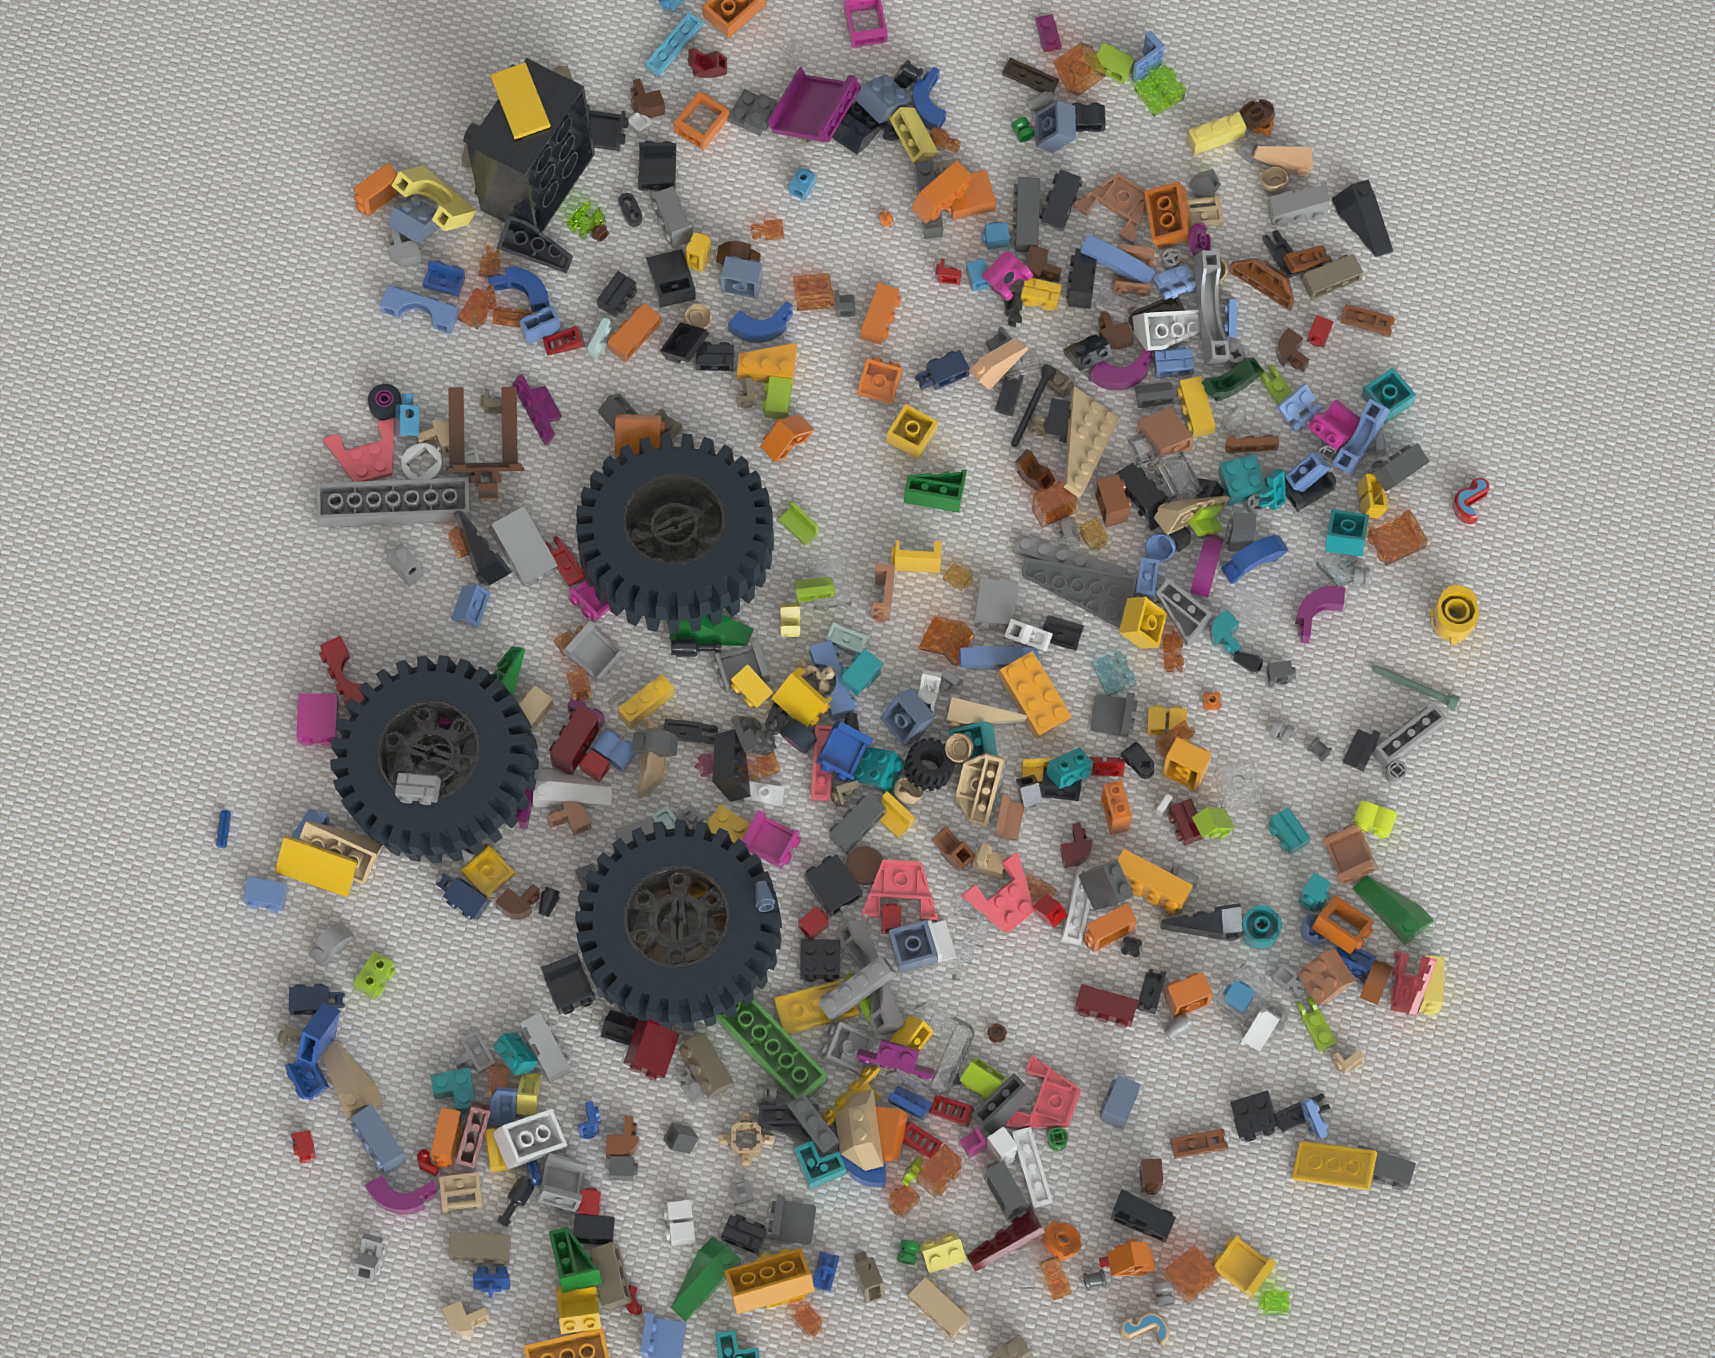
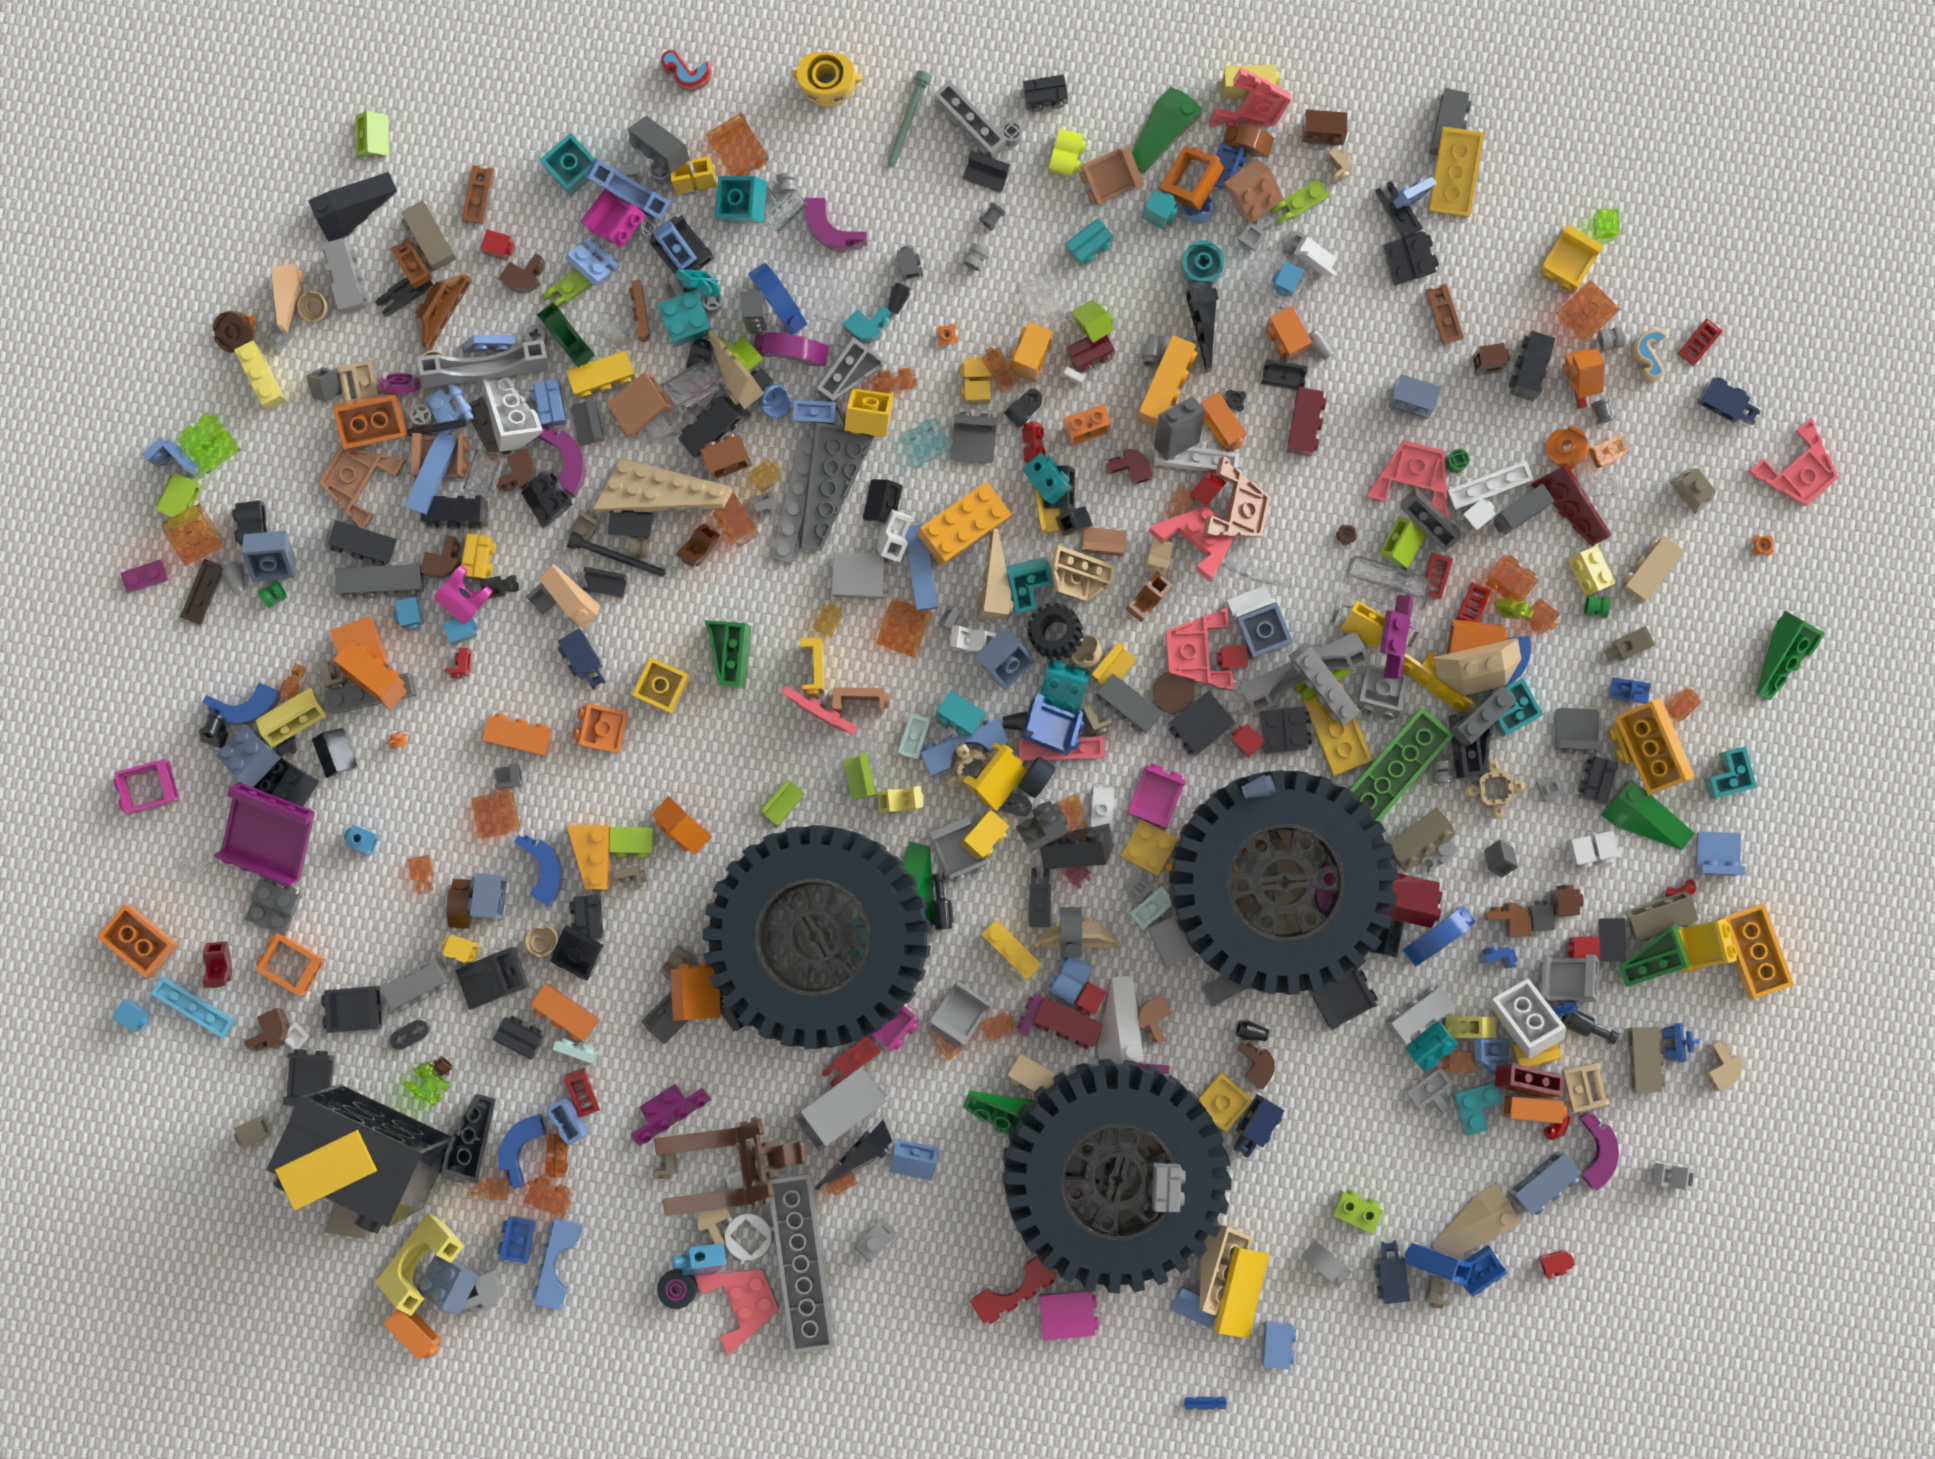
camera: 90 degrees left, 15 degrees up
blue bracket [888,1086,932,1121] -> none
tan hair [945,733,974,763] -> none
dark pink panel [959,1127,987,1158] -> none
none -> panel [312,728,357,778]
none -> panel [355,111,389,158]
none -> black bar [407,419,466,437]
none -> coral wing [781,686,858,735]
none -> black brick [1023,74,1068,112]
none -> wing [1203,457,1271,538]
none -> reddish brown brick [1302,109,1347,146]
none -> blue arch [1403,905,1476,967]
none -> reddish brown brick [1550,885,1584,916]

